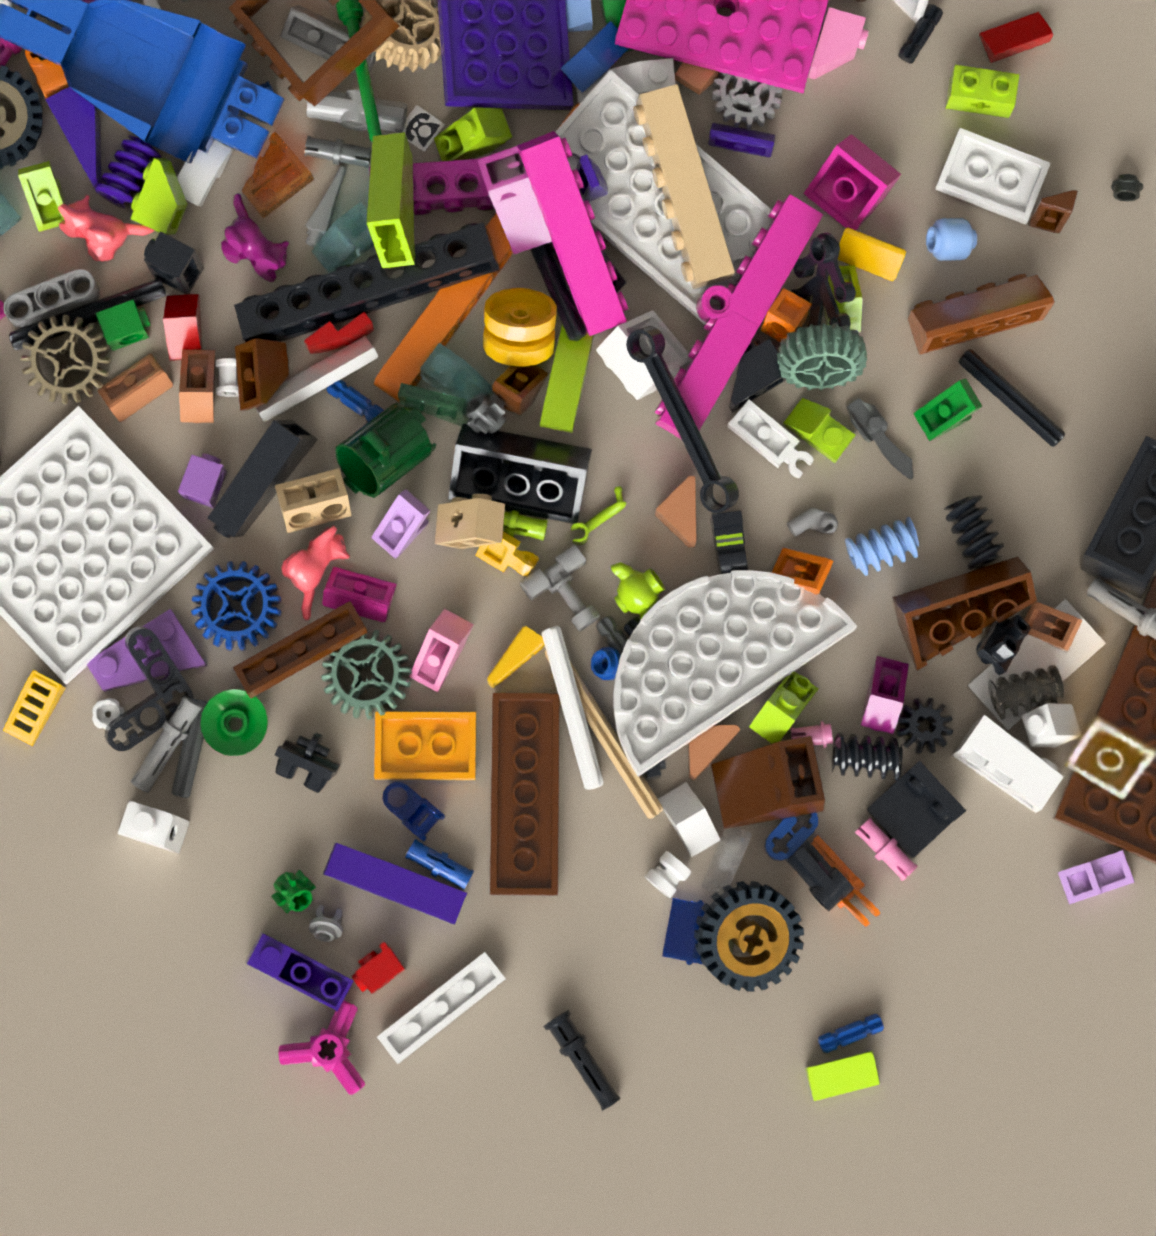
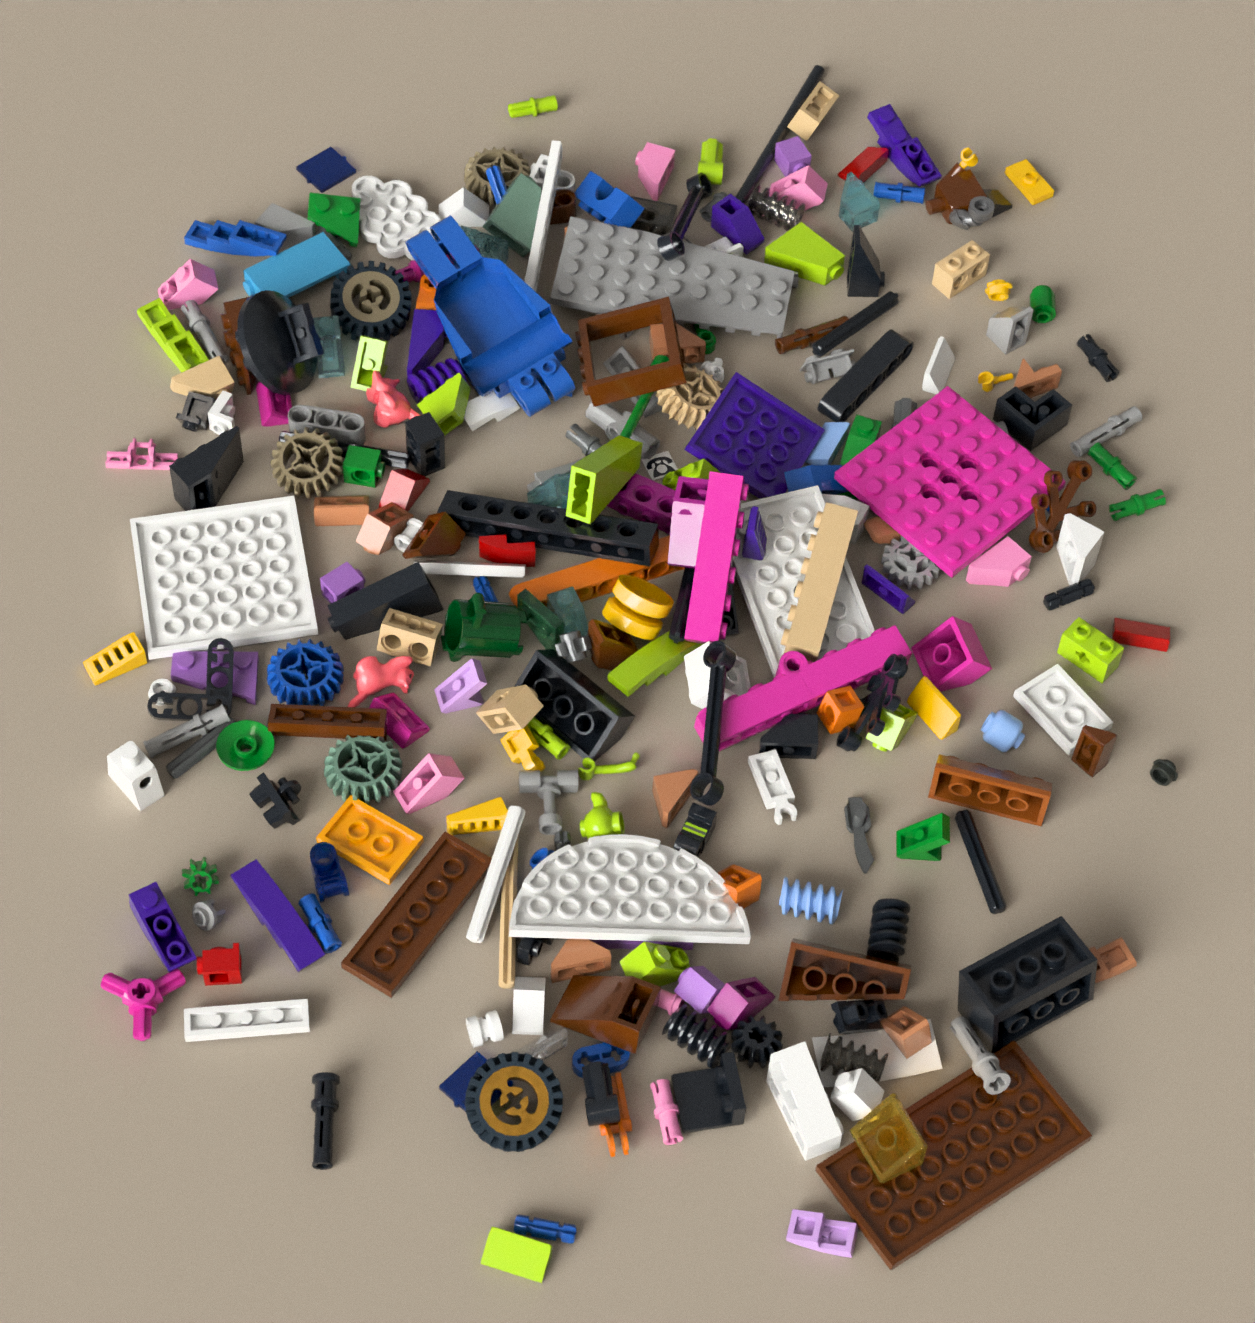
camera: 30 degrees right, 25 degrees down
magenta animal [221,193,289,282] -> none
clear orange wing [242,132,314,219] -> none
sand green gear [777,322,867,391] -> none
lime slope [782,398,856,463] -> none
light grey arm [787,508,838,537] -> none
none -> brick [674,966,725,1014]

